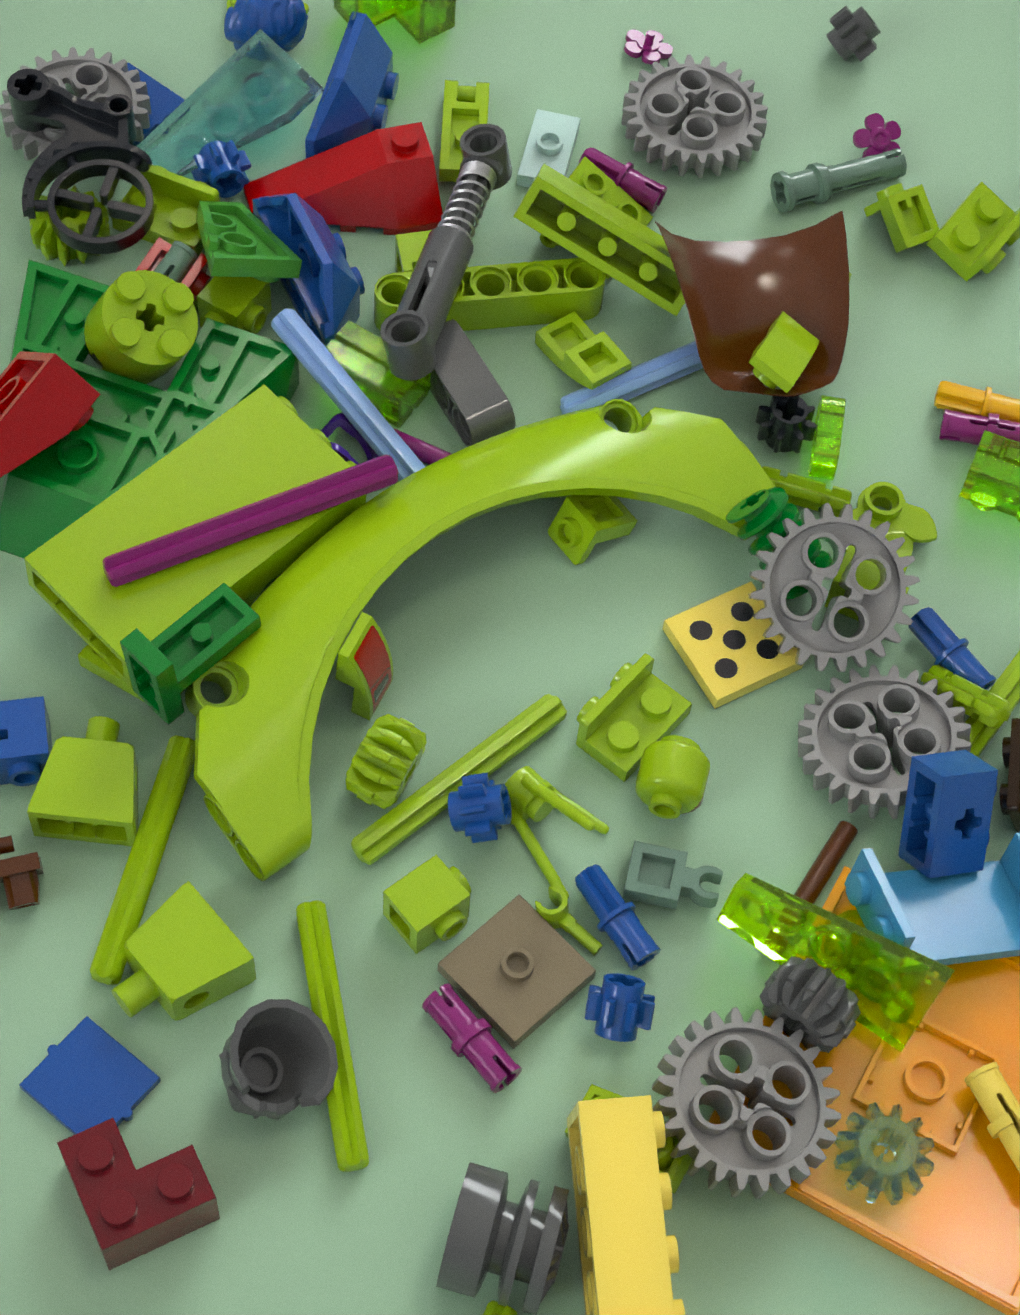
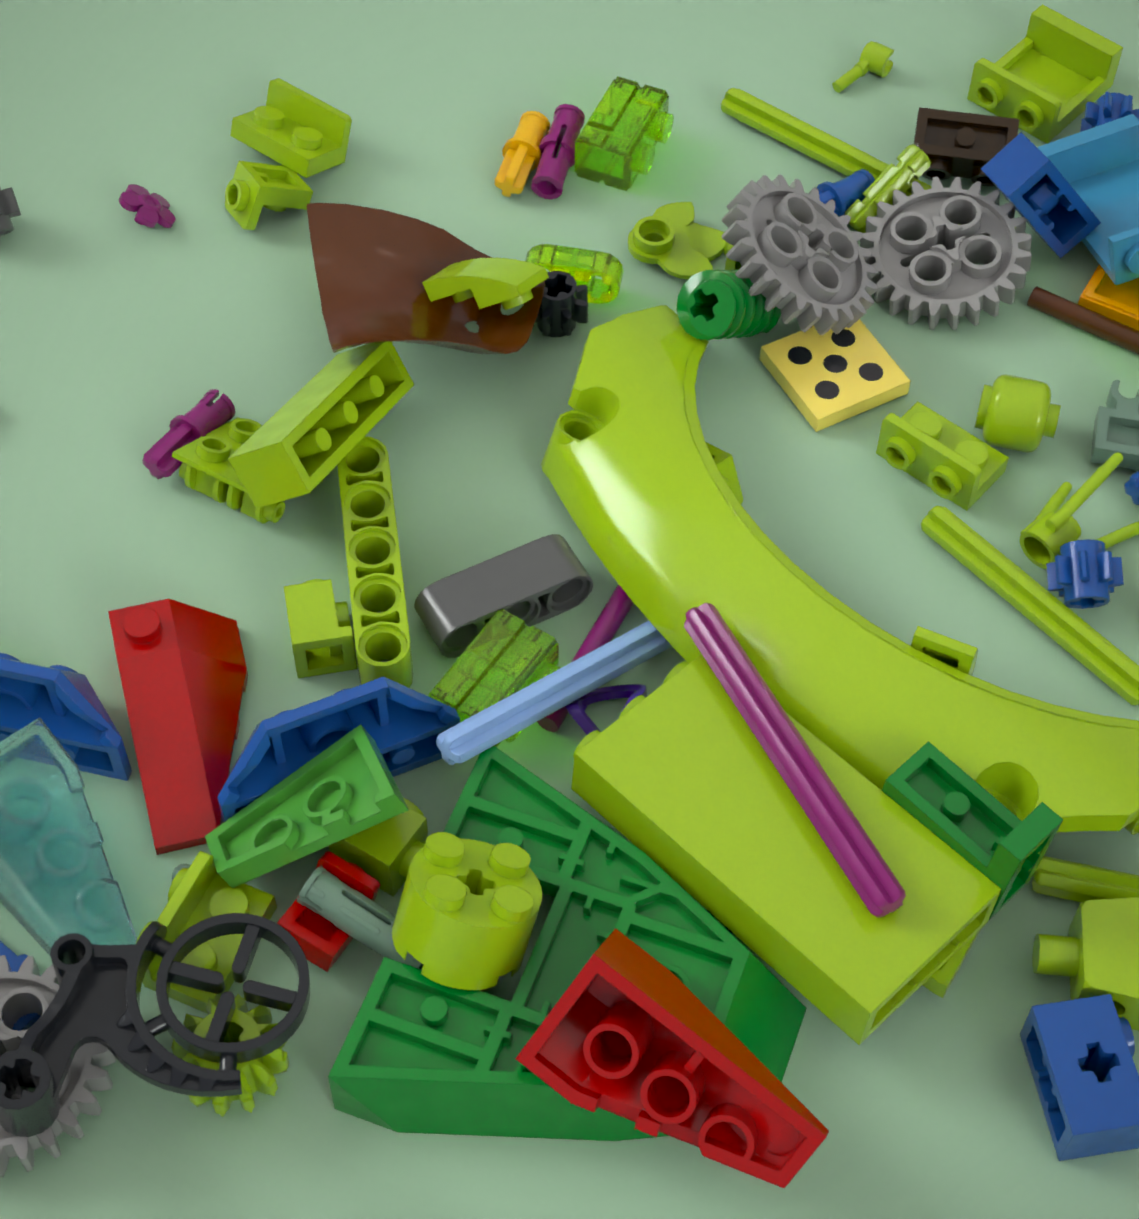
camera: 85 degrees left, 5 degrees down
blue gear [191,140,252,198] -> none
lime gear [345,714,427,809] -> none
dark grey piece [380,124,512,380] -> none
lime plate [439,80,490,182] -> none
light aqua plate [517,109,581,188] -> none
lime slope [535,311,632,390] -> none
light blue axle [560,341,703,414] -> none
light grey gear [622,55,768,178] -> none
lime axle [762,466,852,517] -> none
sand green pin [770,148,907,213] -> none

